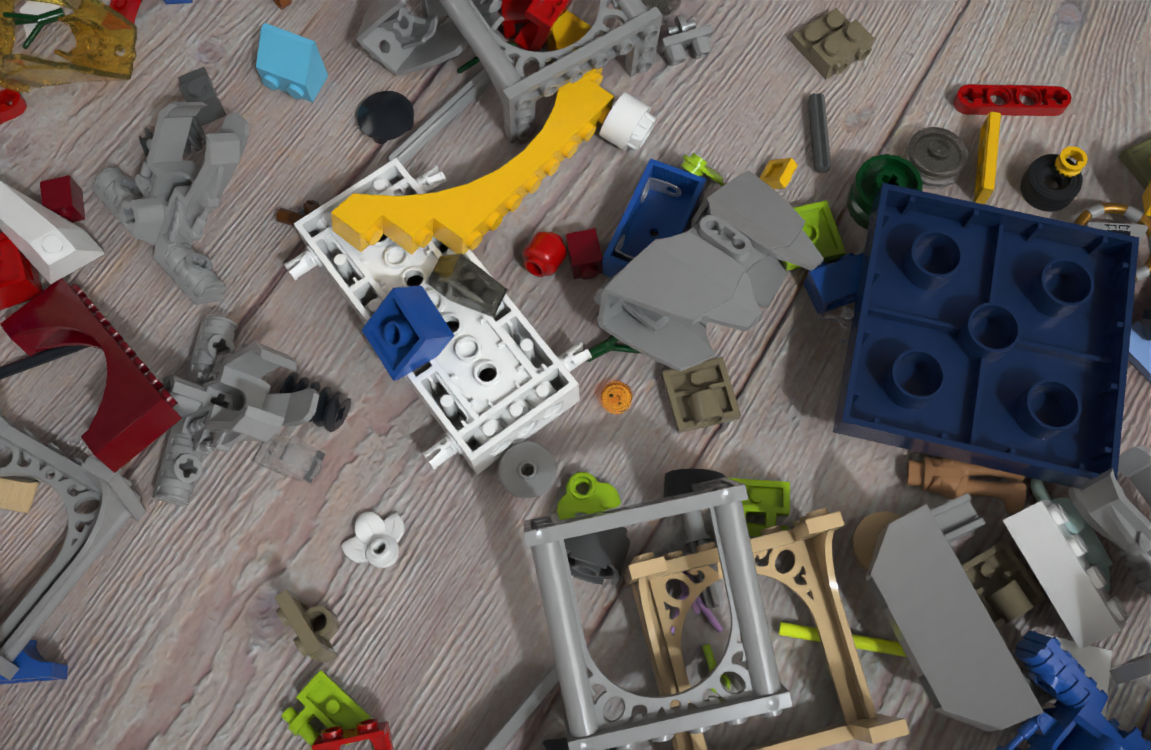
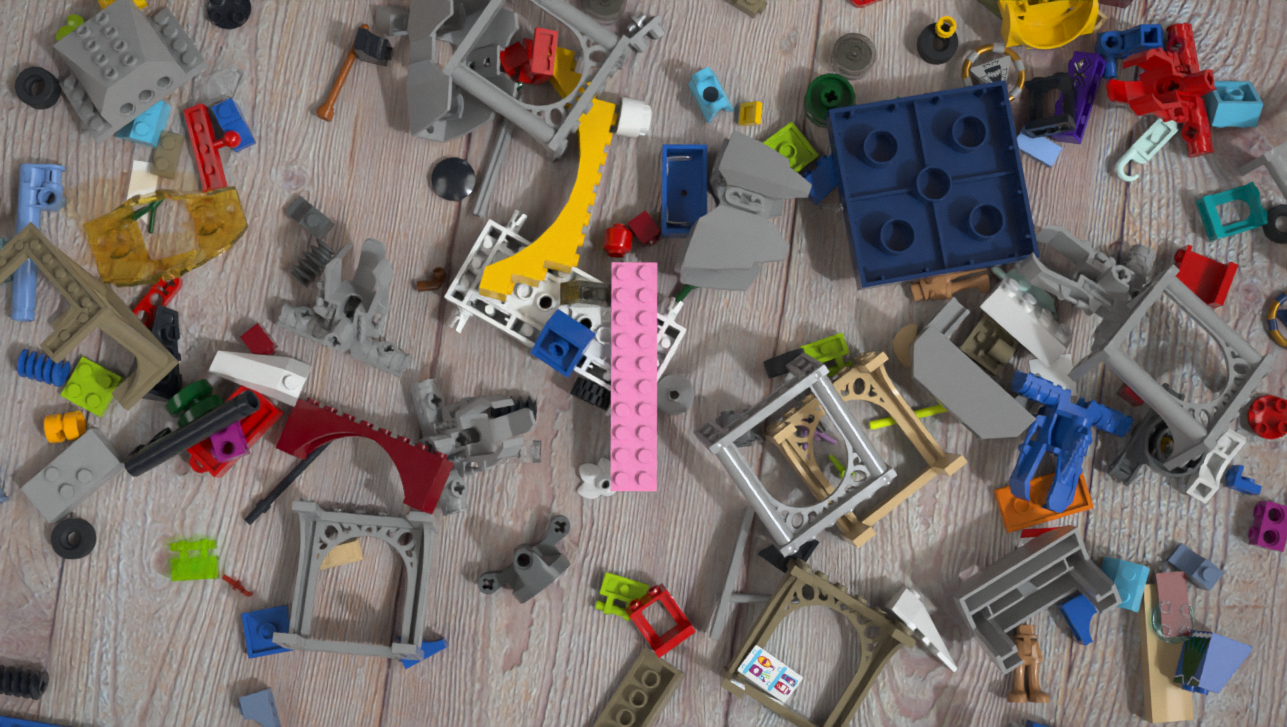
camera: 30 degrees left, 15 degrees up
medium azure slope [256,23,328,102] -> none
dark tan plate [274,589,339,664] -> none
lime plate [557,472,621,520] -> none
clear orange tile [601,381,632,415] -> none
dark tan plate [661,357,741,434] -> none
lime plate [680,153,725,186] -> none
dark grey axle [808,93,831,173] -> none
yellow tile [973,112,1001,204] -> none
none -> dark grey piece [478,515,571,604]
none -> black tyre [570,377,611,410]
none -> bright pink plate [611,262,657,491]
none -> medium azure piece [688,67,734,124]

